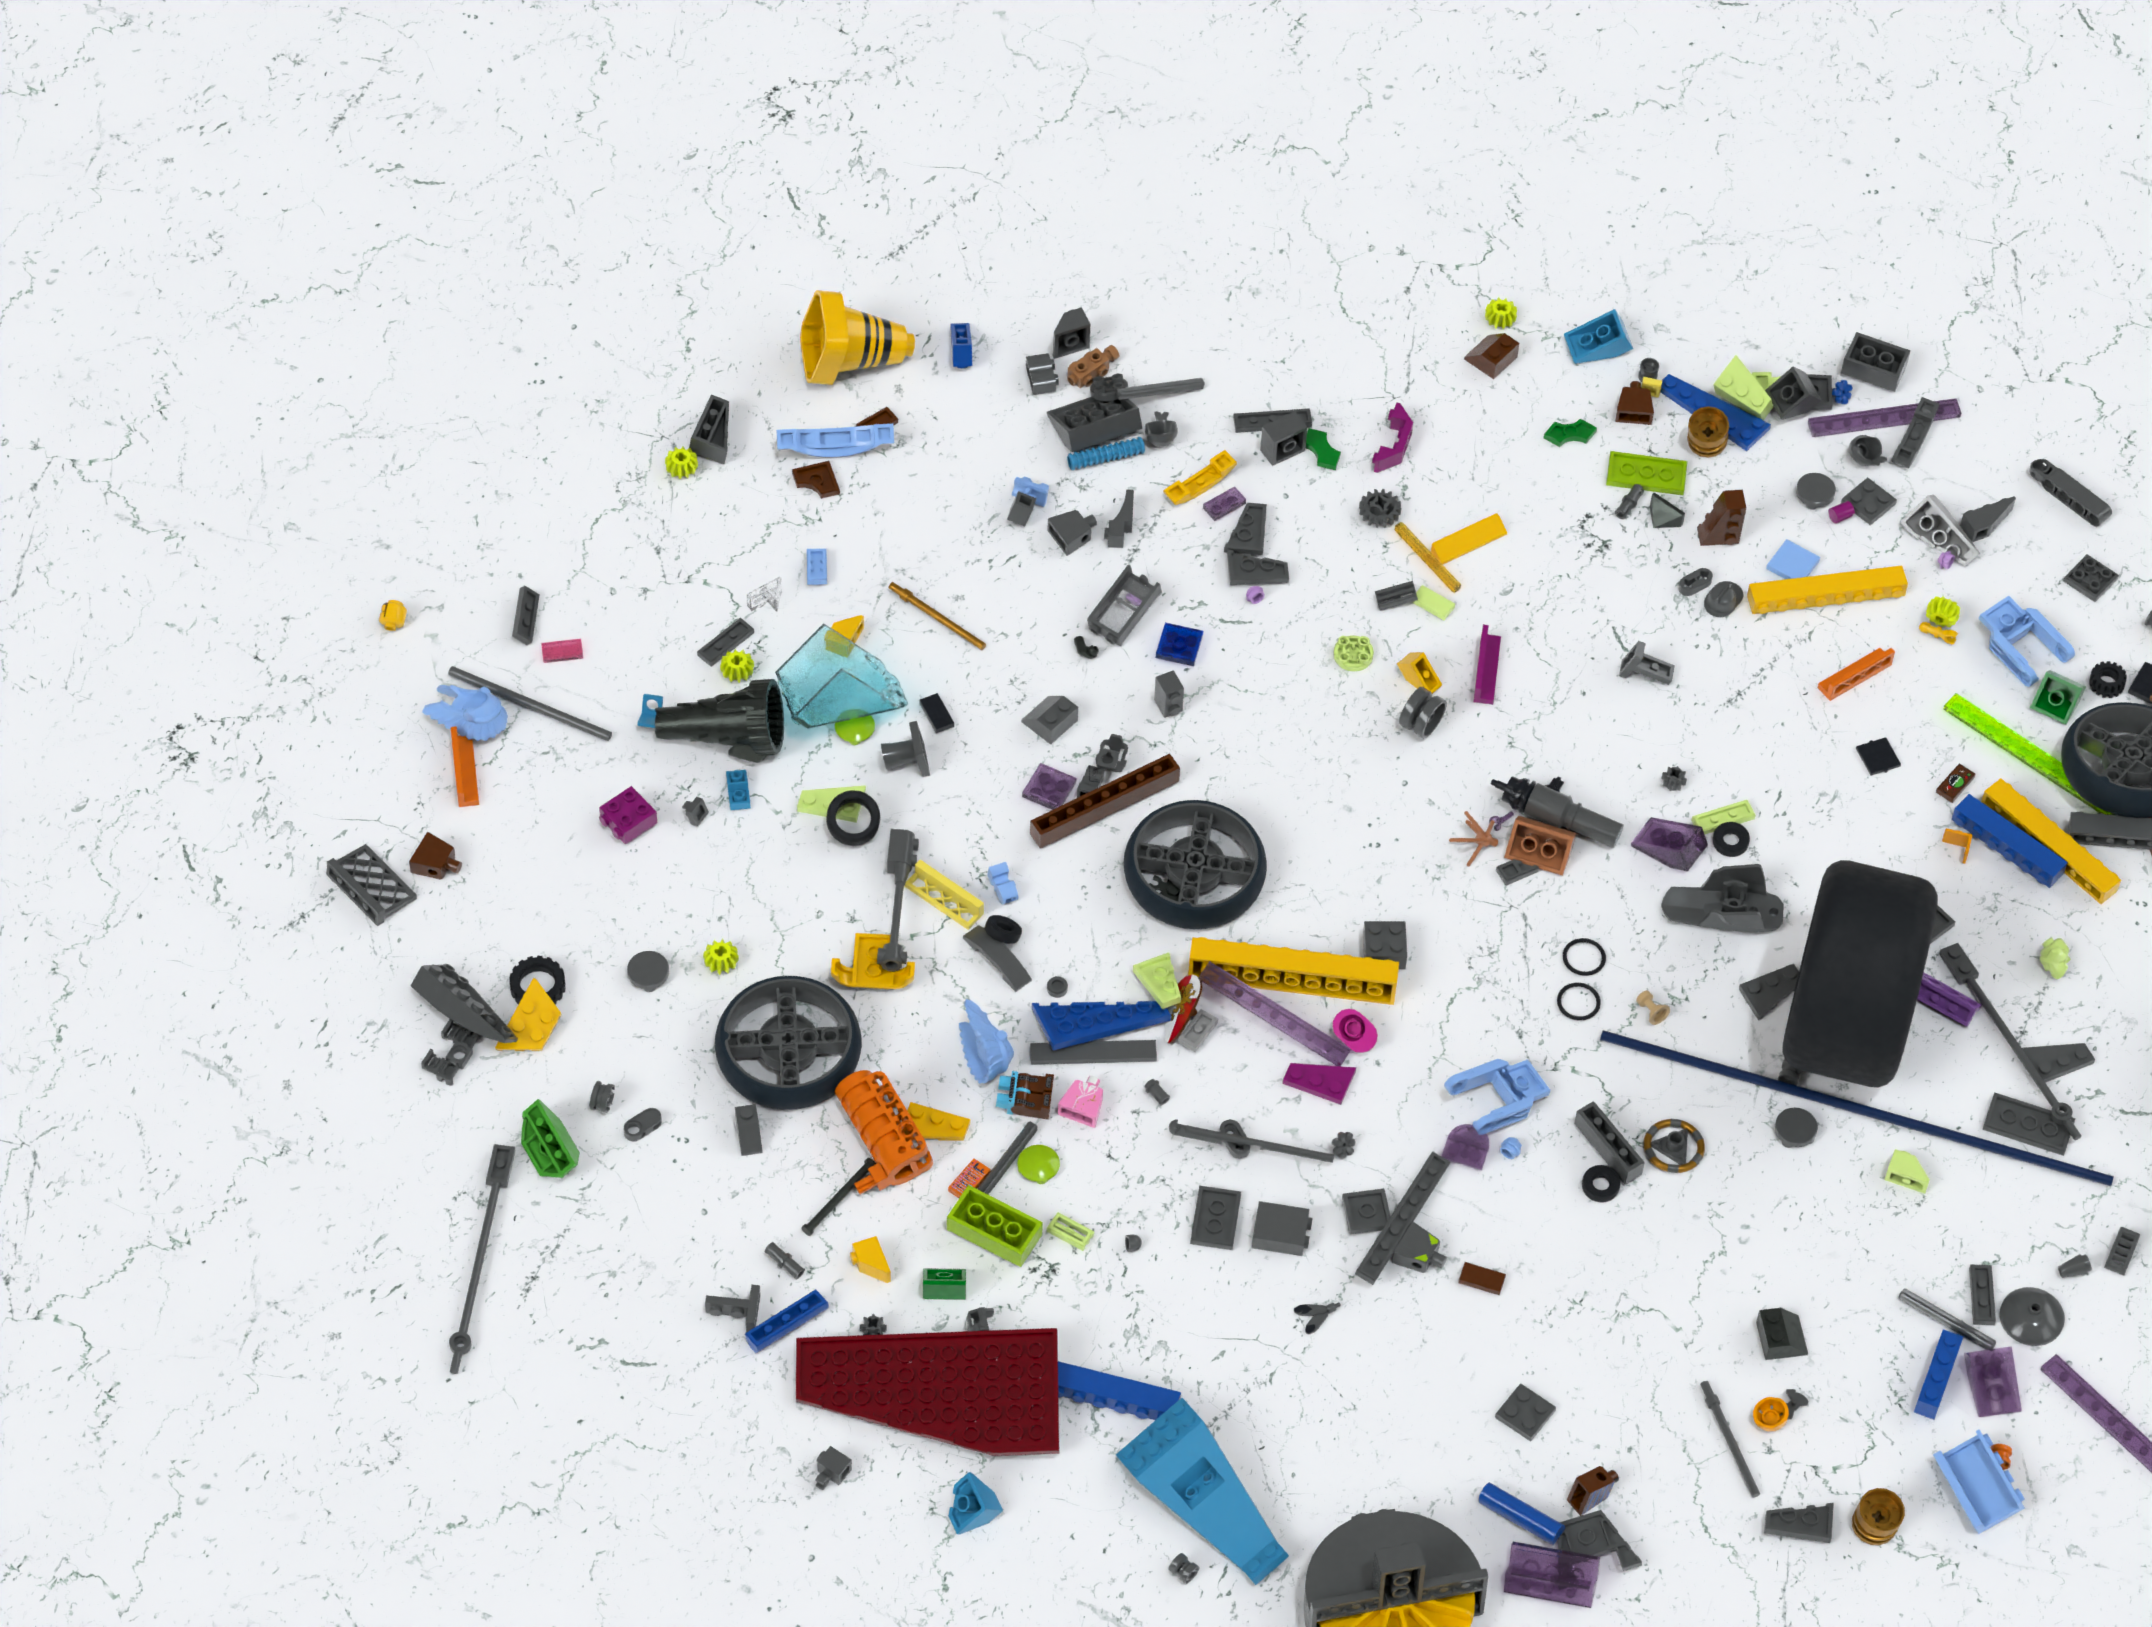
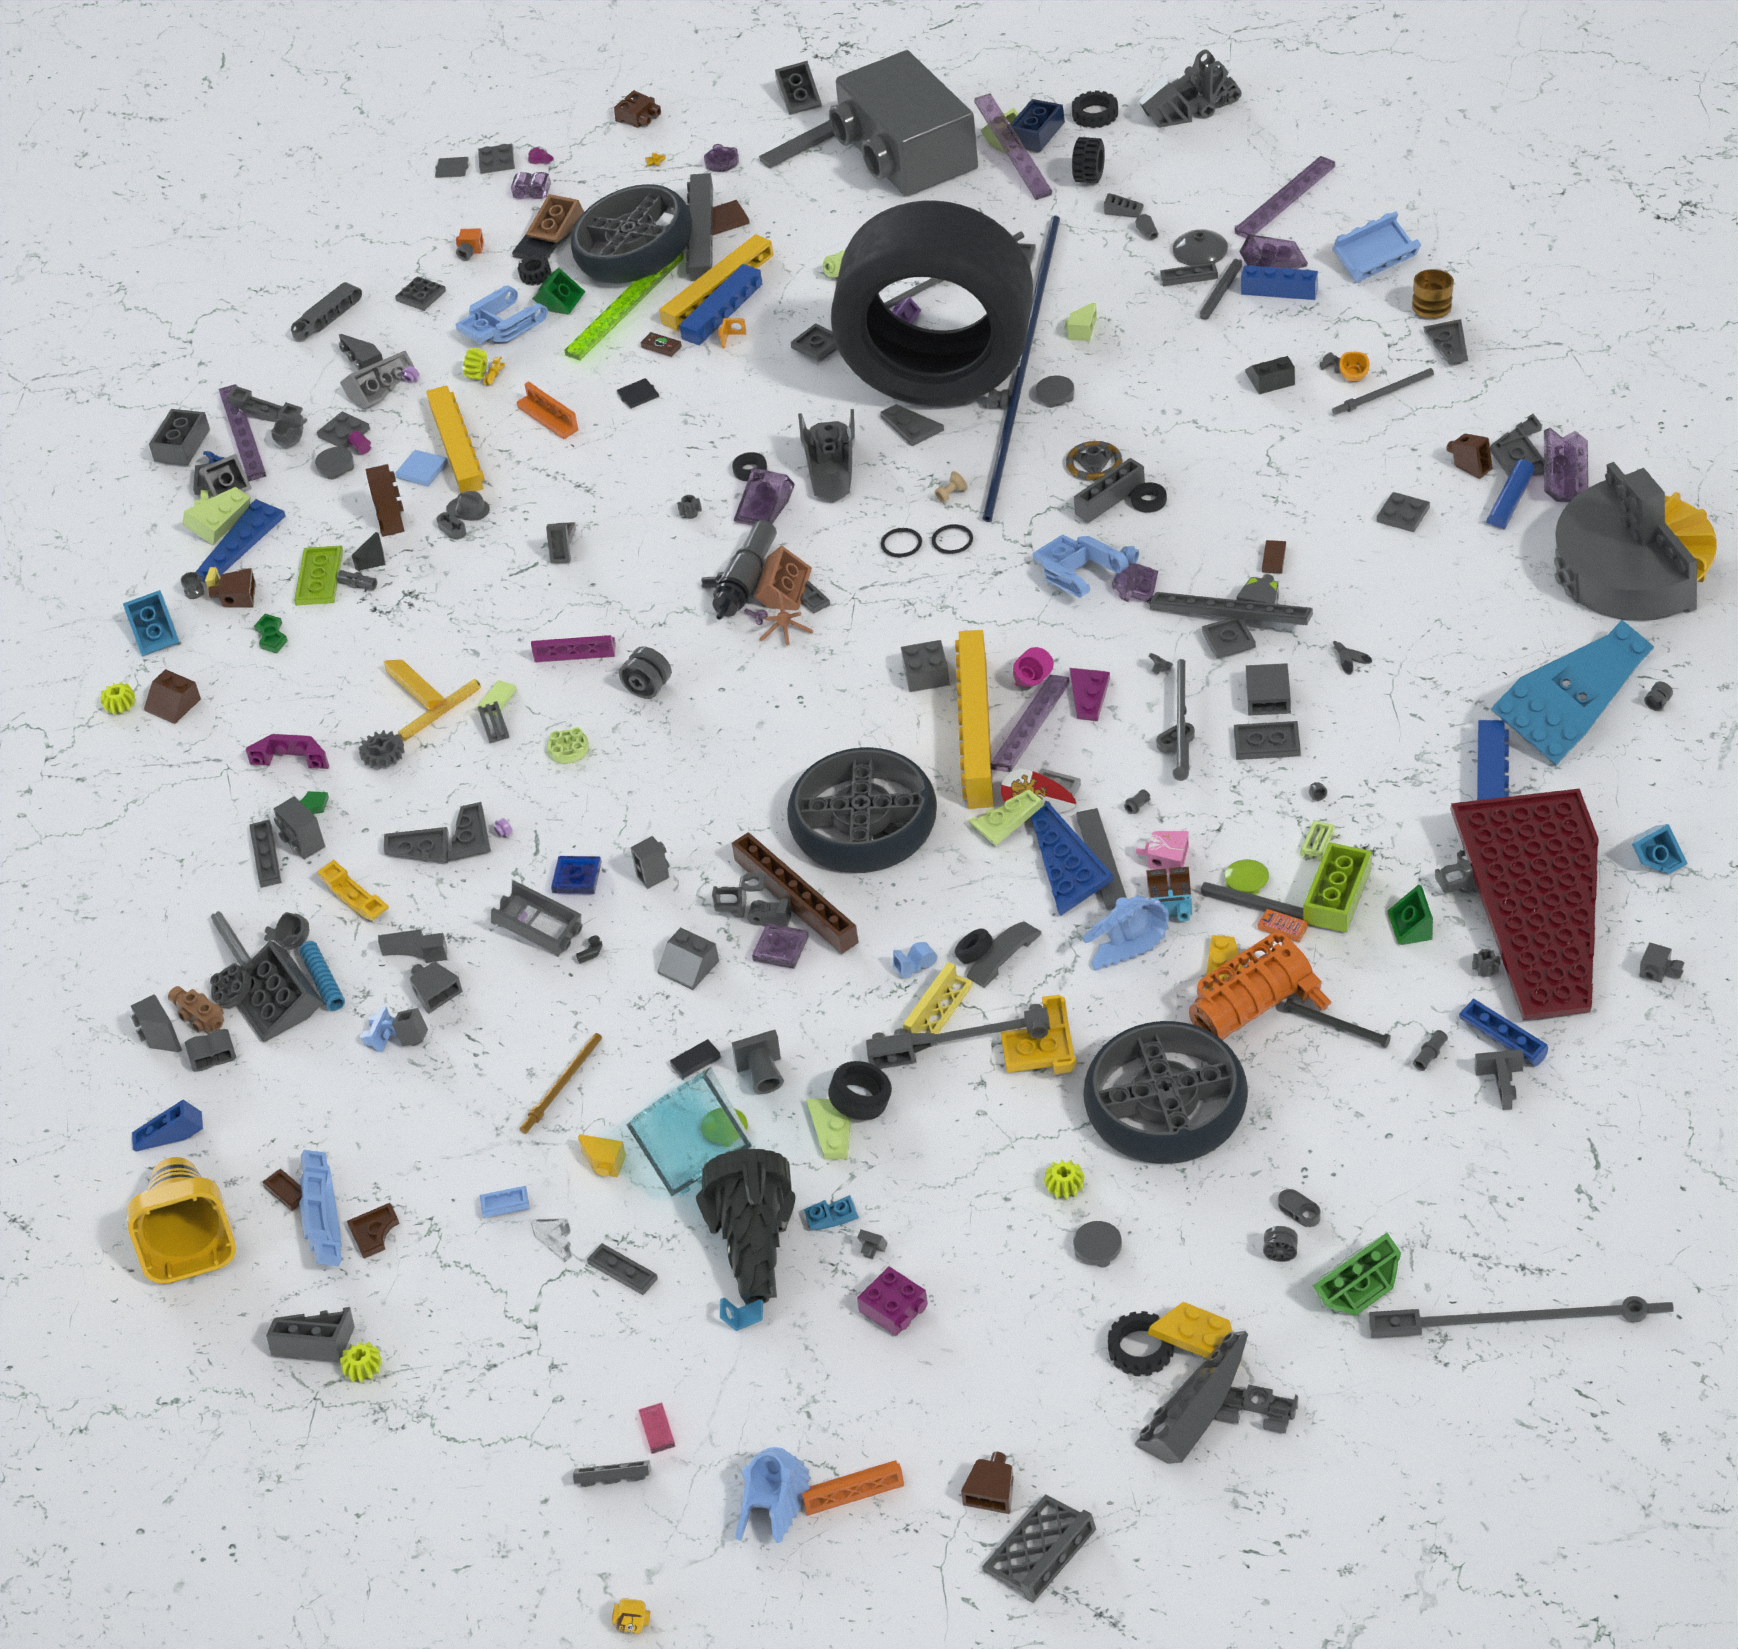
camera: 90 degrees left, 10 degrees down
dark grey piece [448,666,612,741] -> none
neon yellow gear [720,649,754,683] -> none
dark grey slope [735,1104,763,1156] -> none
yellow slope [850,1236,891,1283] -> none
dark grey tile [1047,976,1068,998] -> none
clear purple plate [1203,486,1246,521] -> none
yellow slope [1397,652,1442,694] -> none
pearl gold wheel [1687,406,1729,458] -> none
yellowish green tile [1691,800,1756,836] -> none

